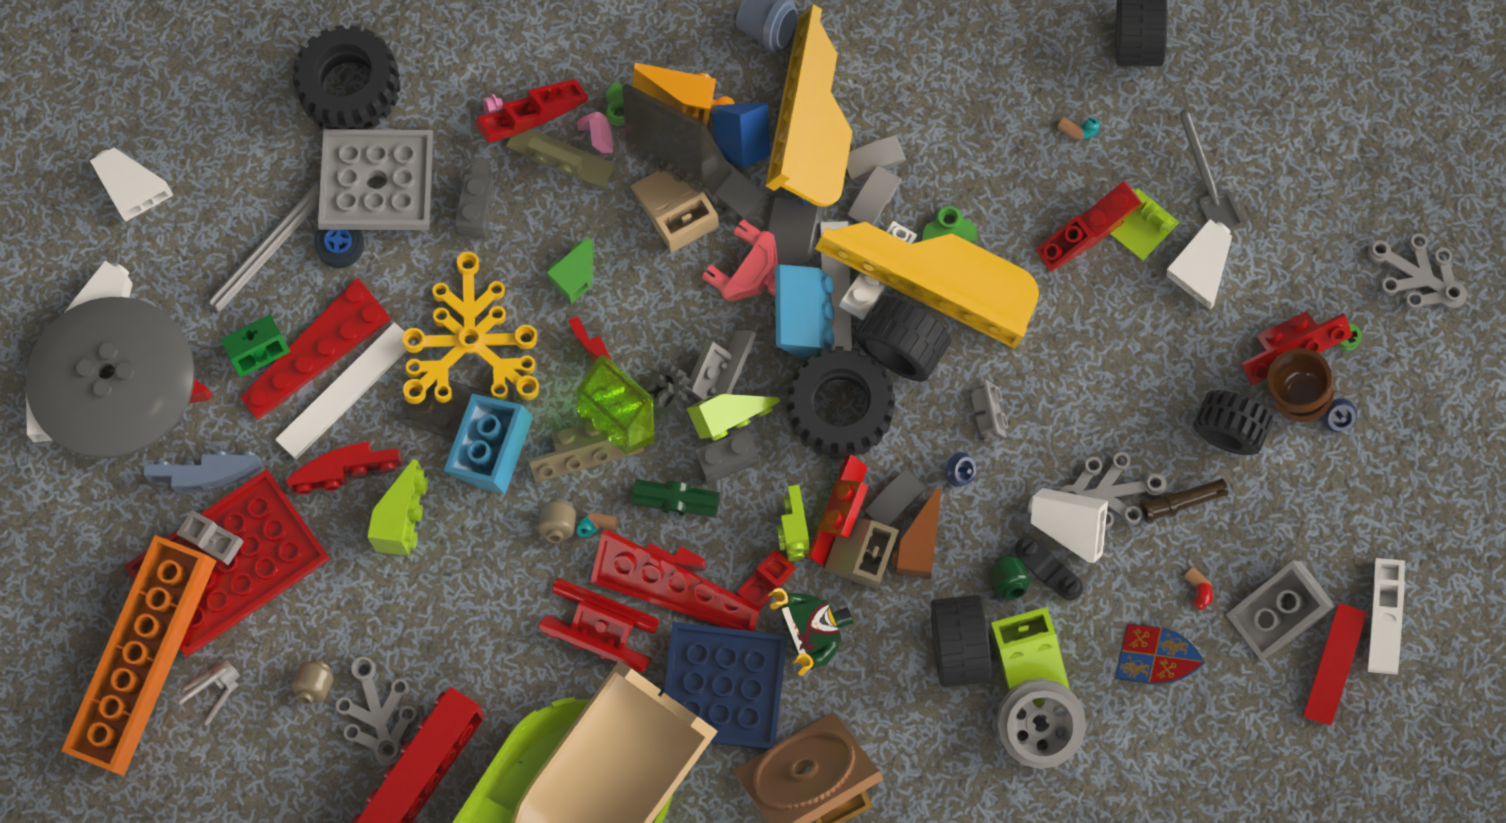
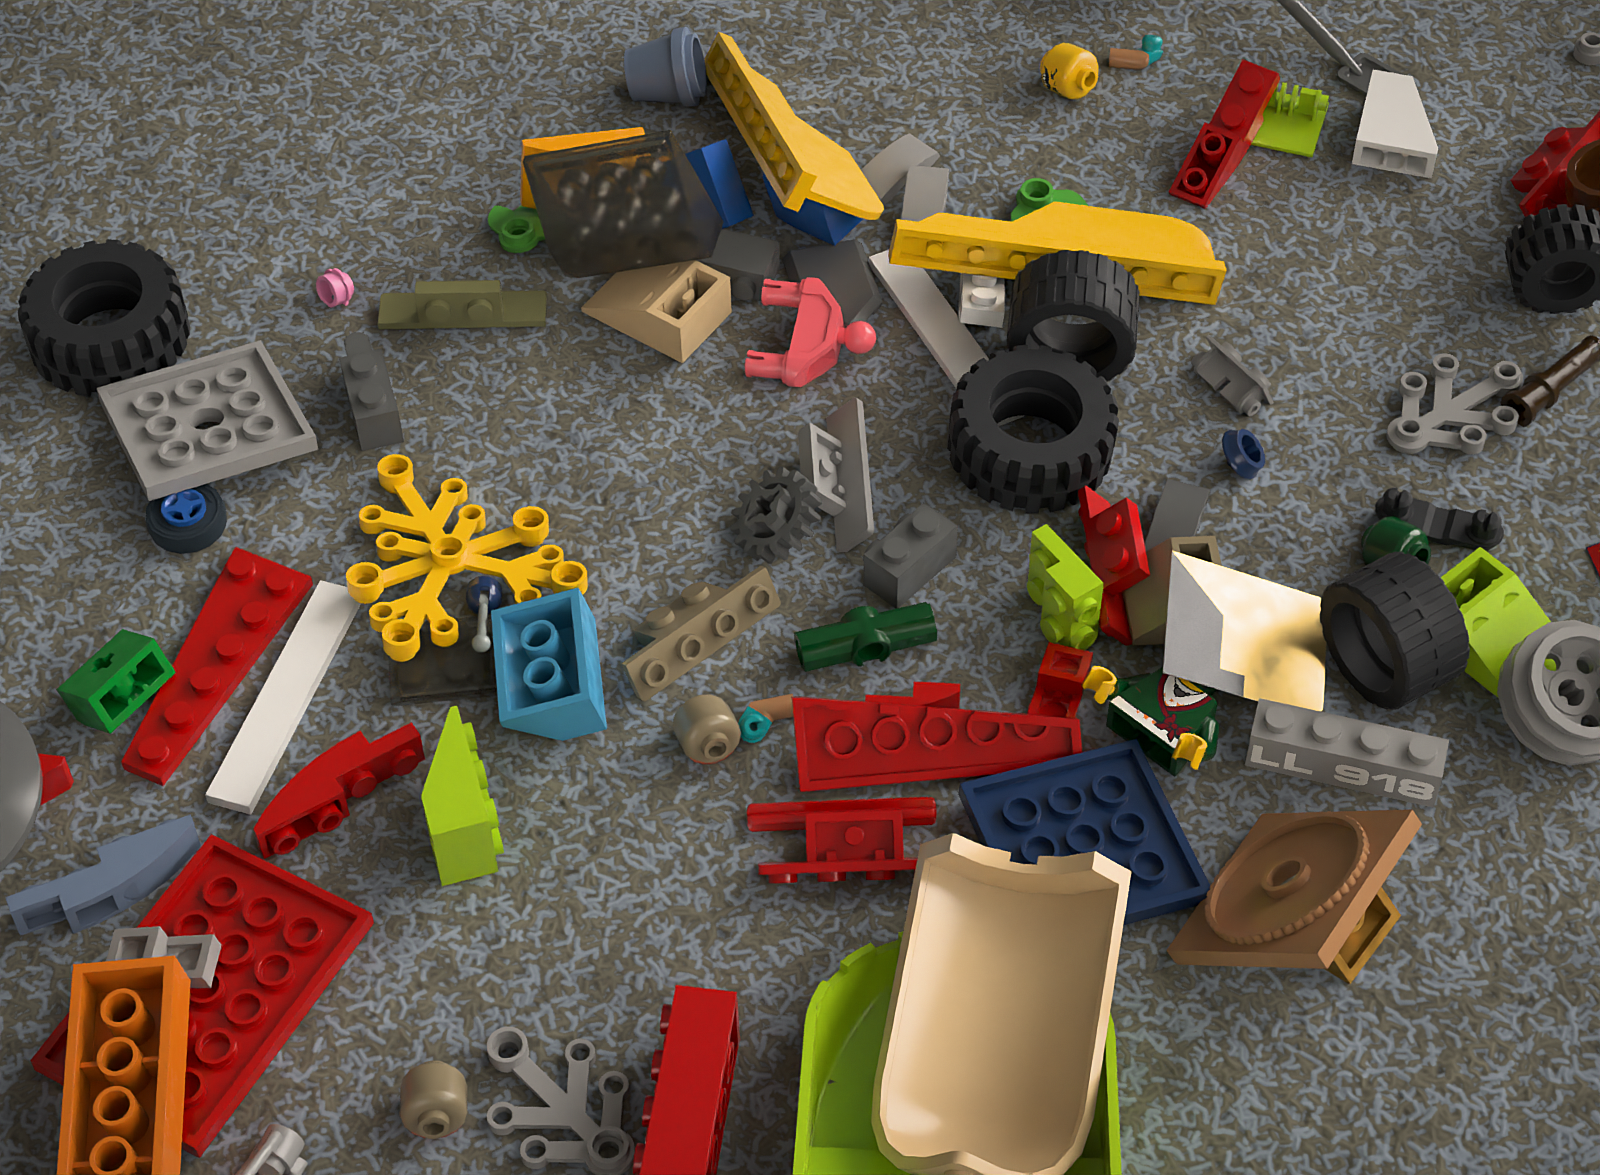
camera: 30 degrees left, 20 degrees down
light grey axle [208,183,320,311] -> none
red slope [475,79,588,143] -> none
bright green slope [547,237,594,304] -> none
red slope [568,316,613,369] -> none
clear neon green slope [576,355,655,455] -> none
bright pink tile [577,112,613,154] -> none
slope [687,394,780,441] -> none
dark azure slope [775,264,835,360] -> none
dark orange slope [892,489,941,579] -> none
white slope [1028,488,1108,563] -> none
none -> hinge [466,576,502,652]
none -> yellow head [1040,43,1098,100]
none -> sticker [1163,551,1326,712]
none -> light grey brick [1245,698,1449,808]

